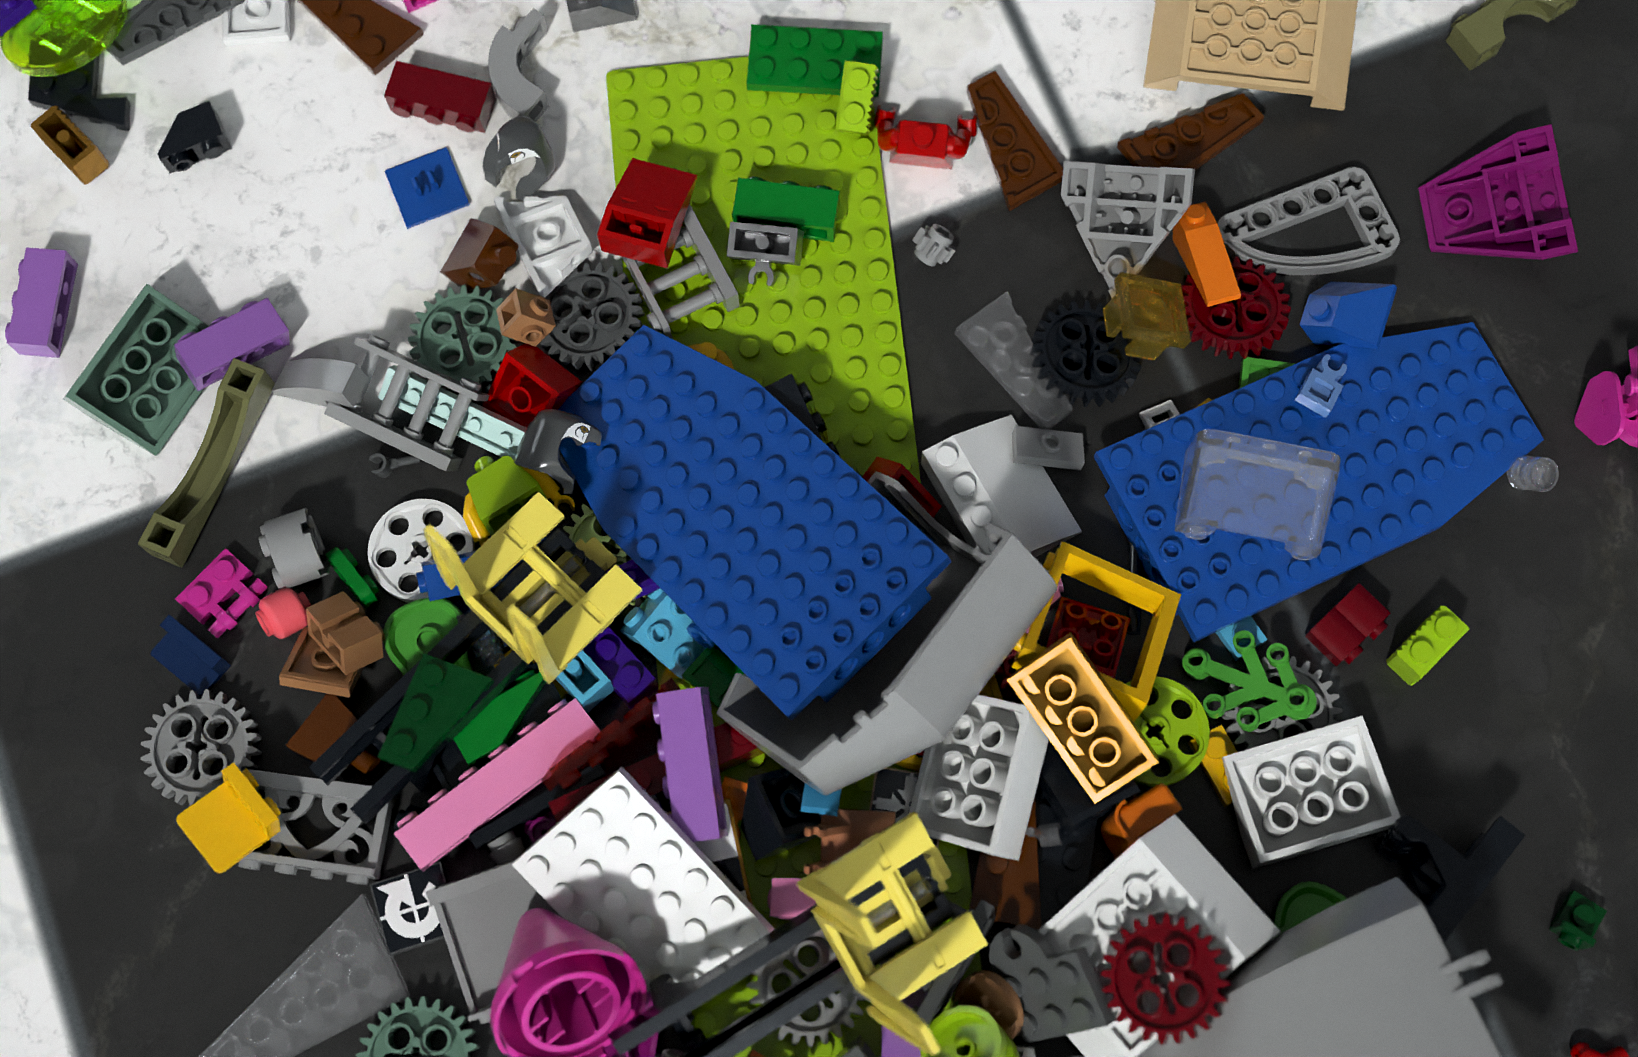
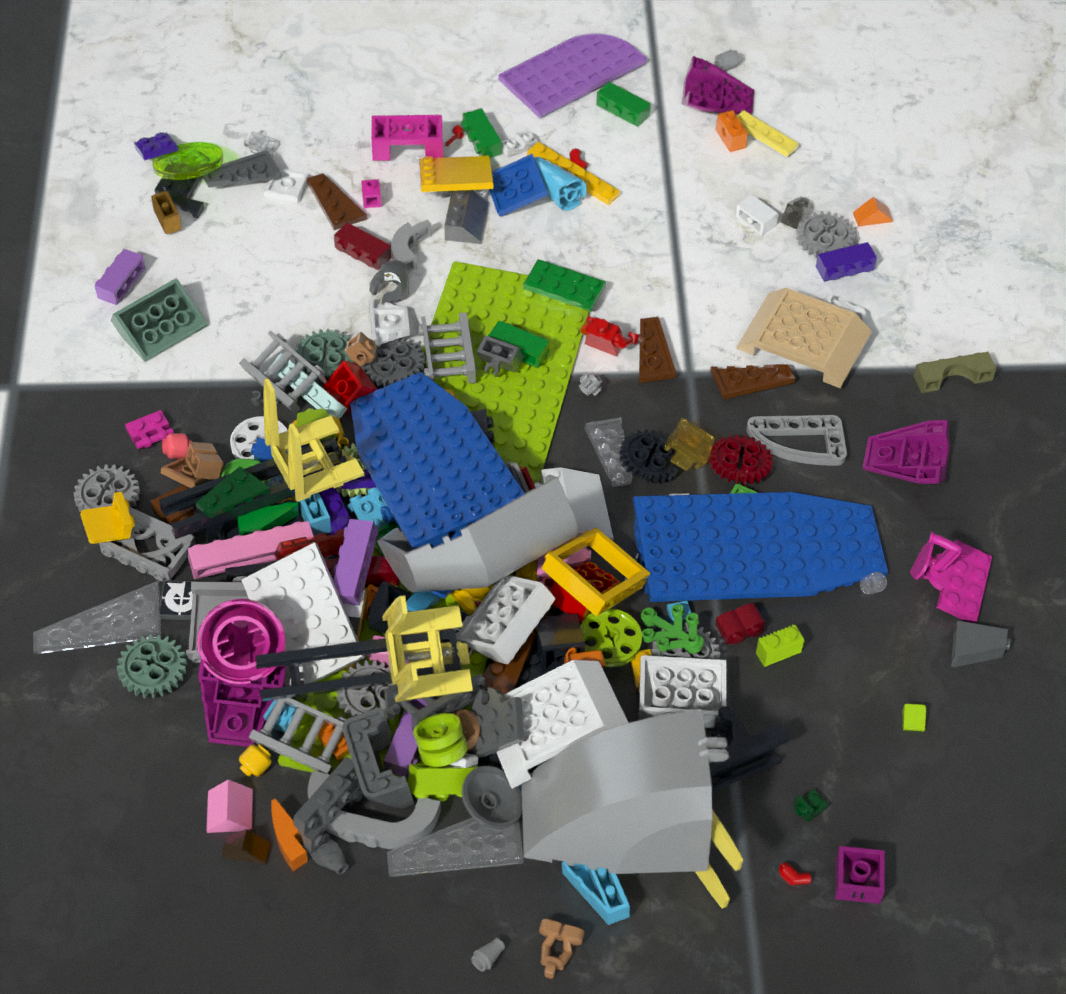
camera: 15 degrees right, 20 degrees down
olive arch [138,358,275,568] -> none
dark blue panel [150,615,232,697] -> none
black slope [157,101,232,174] -> none
medium lavender brick [174,298,290,391] -> none
light grey brick [258,508,330,589] -> none
light grey slope [271,358,368,407] -> none
green plate [324,546,379,609] -> none
blue piece [385,147,470,229] -> none
reddish brown torso [440,218,518,291] -> none
dark grey piece [514,409,602,494] -> none
red slope [597,158,698,269] -> none
lime brick [835,61,879,135] -> none
pearl gold slope [1007,632,1158,804] -> none
light grey plate [1012,426,1085,470] -> none
clear hand [1026,823,1062,847] -> none
light grey wedge [1061,161,1195,302] -> none
dark red gear [1100,913,1232,1045] -> none
orange slope [1173,201,1241,307] -> none
clear windscreen [1174,429,1341,560] -> none
medium blue plate [1295,354,1347,418] -> none
blue slope [1299,281,1397,349] -> none

